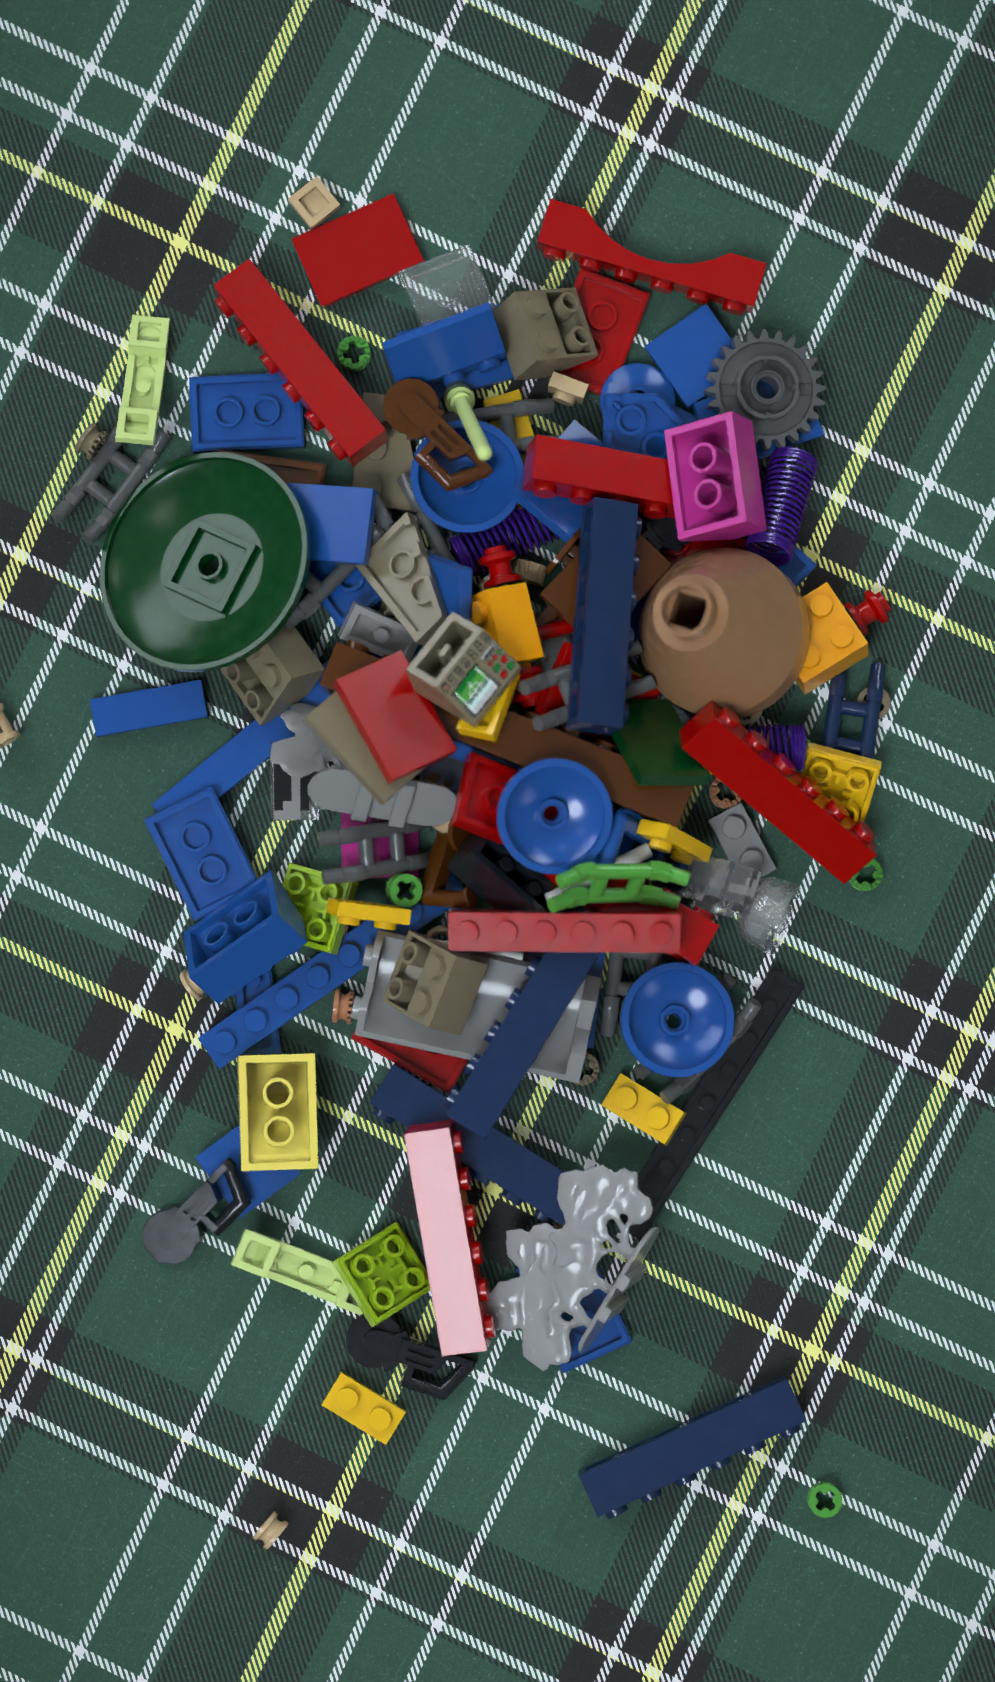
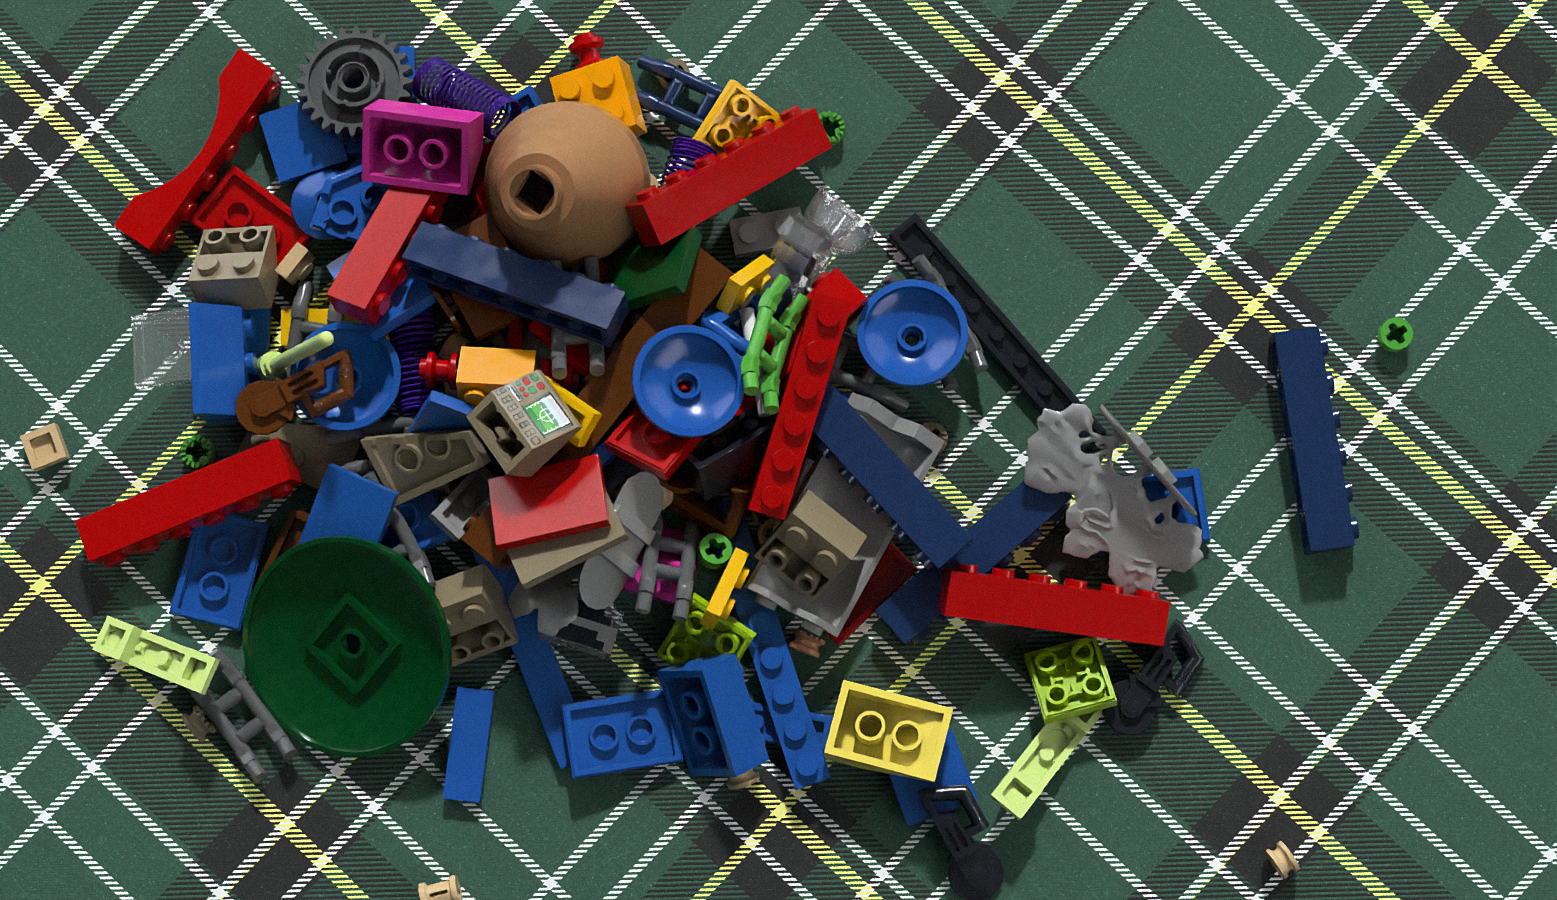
camera: 70 degrees left, 5 degrees down
red tile [291,193,424,309] -> none
yellow plate [321,1371,406,1445] -> none
yellow plate [601,1073,686,1146] -> none
nougat bush [709,778,742,809] -> none

